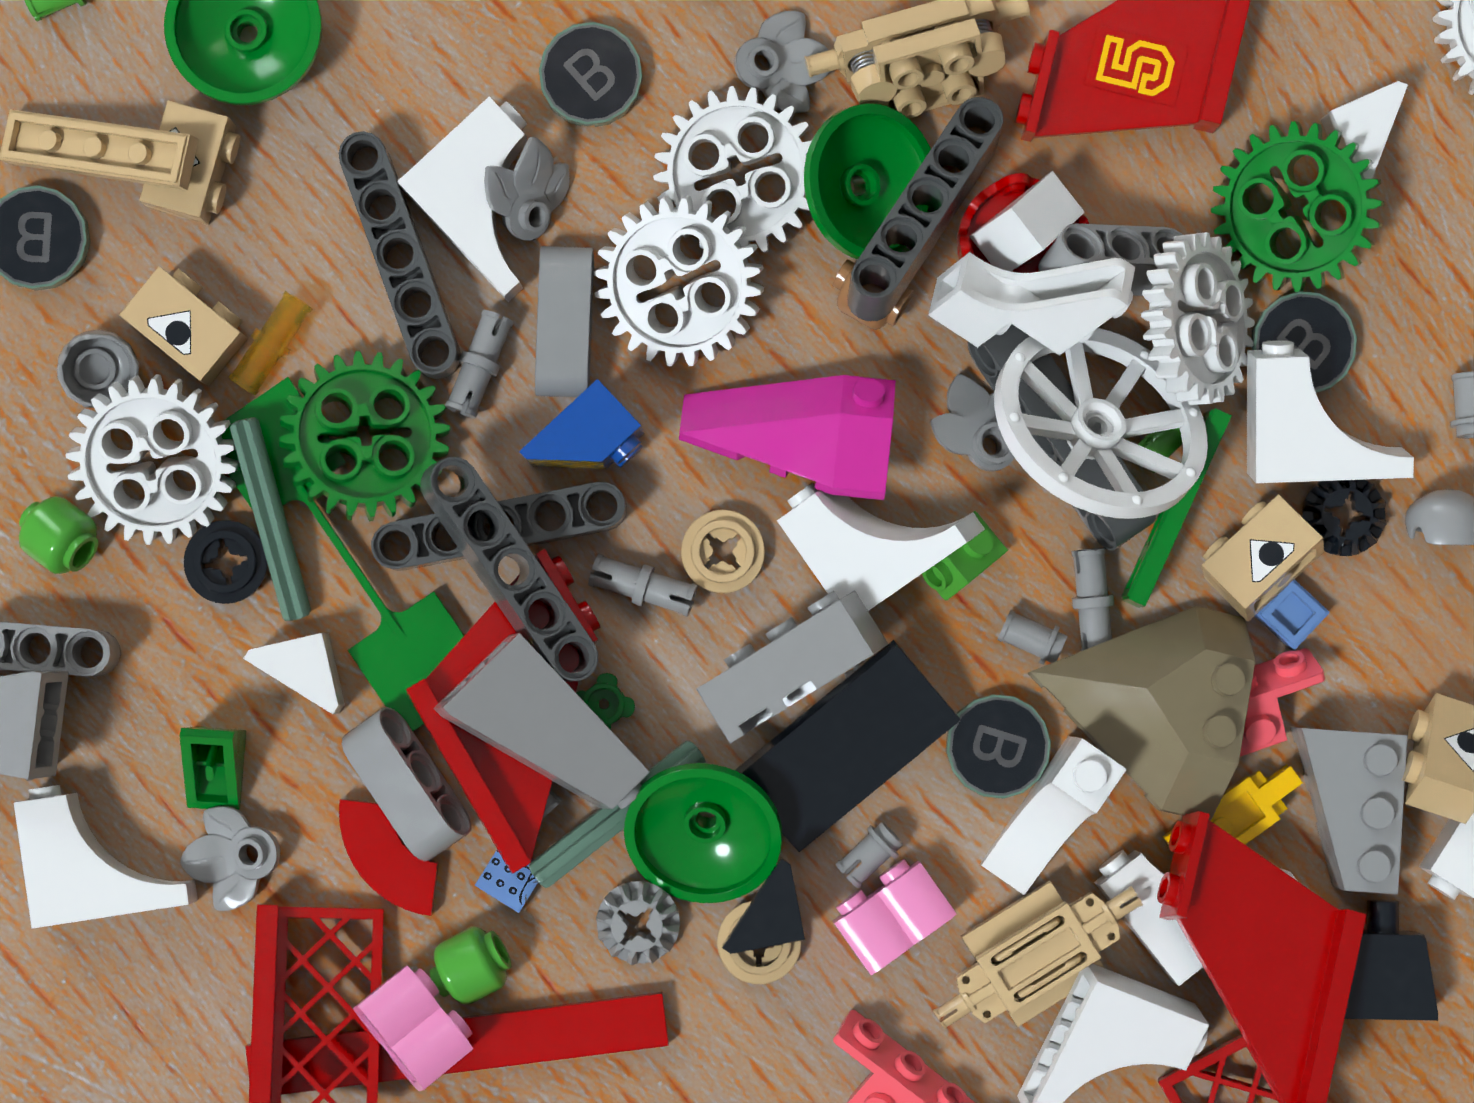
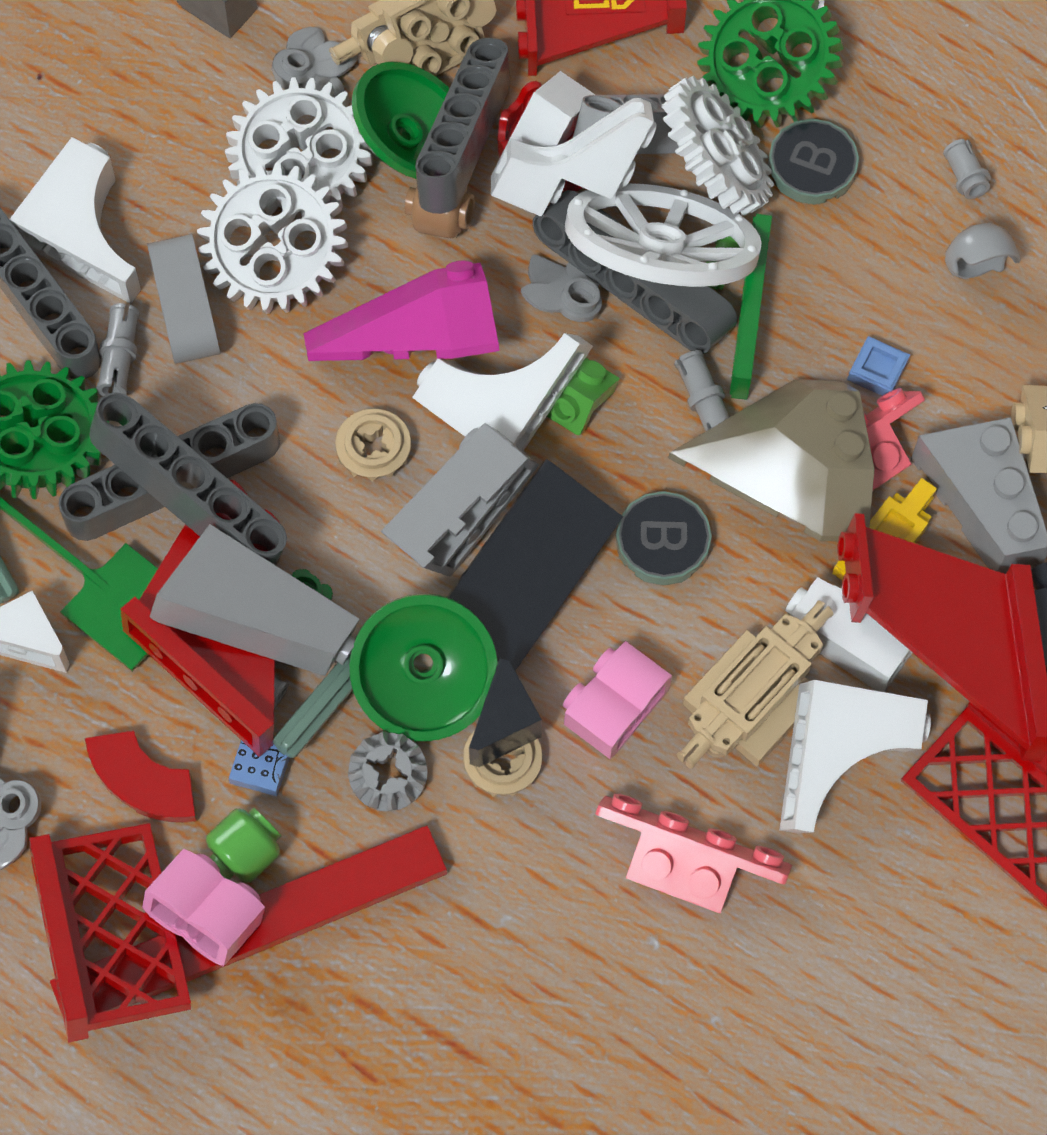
camera: 15 degrees left, 20 degrees down
light grey beam [342,707,471,861] -> none
light grey plate [484,136,570,241] -> none
blue slope [519,379,644,469] -> none
black tile [539,22,642,127] -> none
light grey pin [588,554,698,617] -> none
light grey pin [836,822,903,888] -> none
white arch [980,736,1127,895] -> none
light grey pin [997,610,1068,665] -> none
tan brick [1201,494,1324,622] -> none
white arch [1247,341,1414,483] -> none
black gear [1302,480,1387,556] -> none

